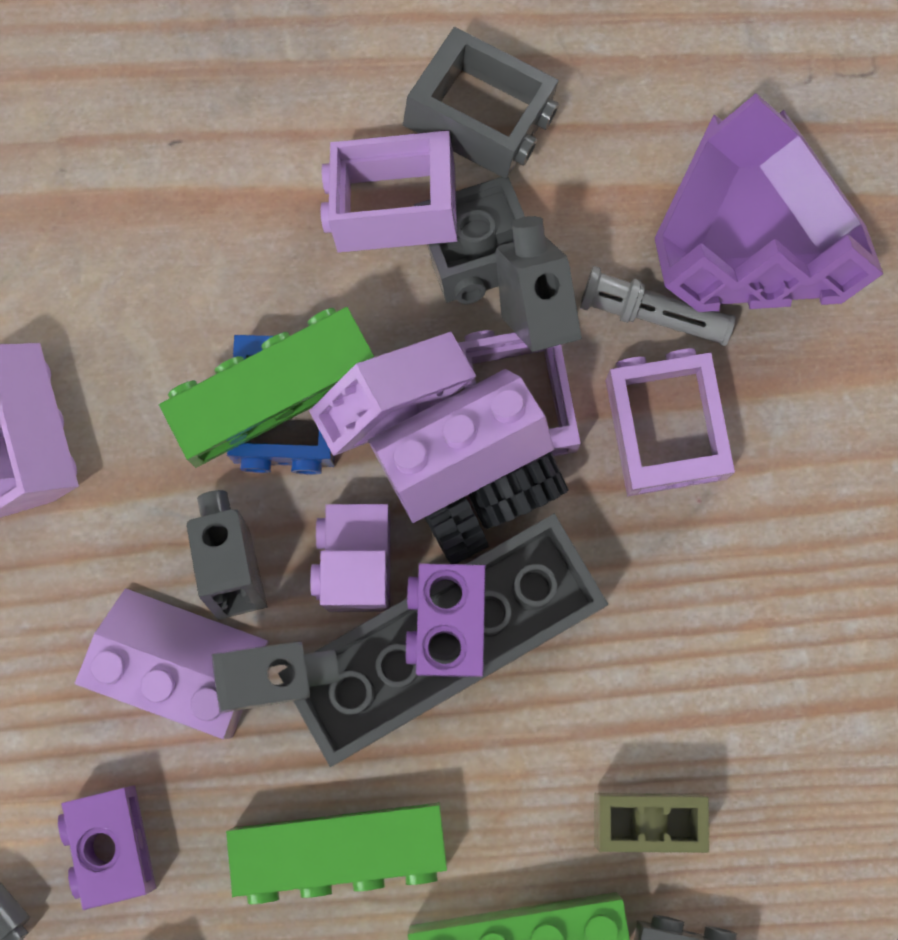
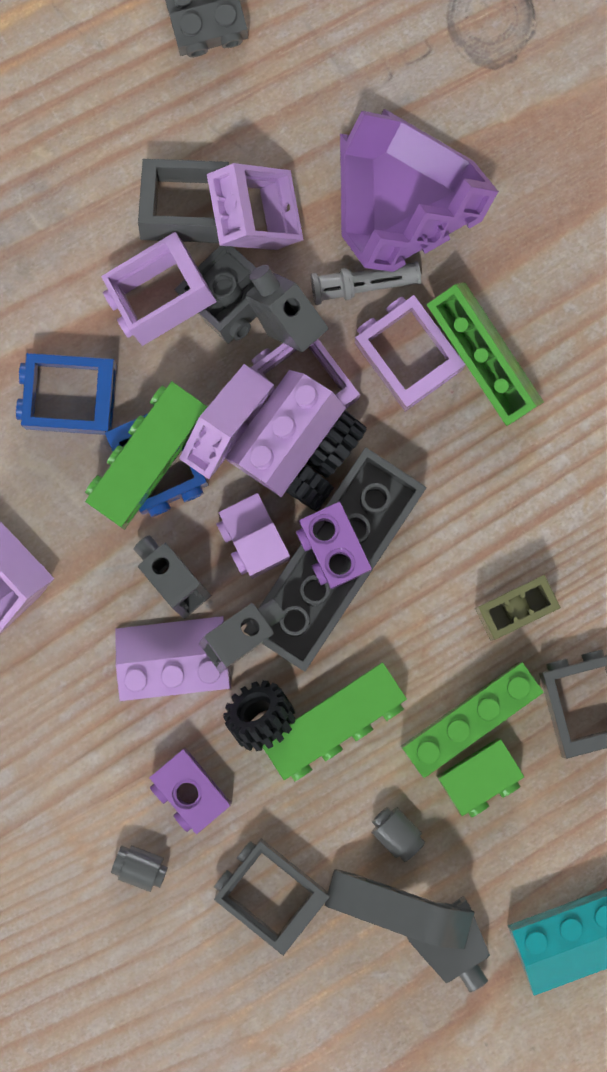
camera: 25 degrees left, 5 degrees up
none -> blue window [16,353,117,435]
none -> lavender window [207,163,303,250]
none -> black tyre [223,680,296,751]
none -> bright green brick [426,282,544,426]

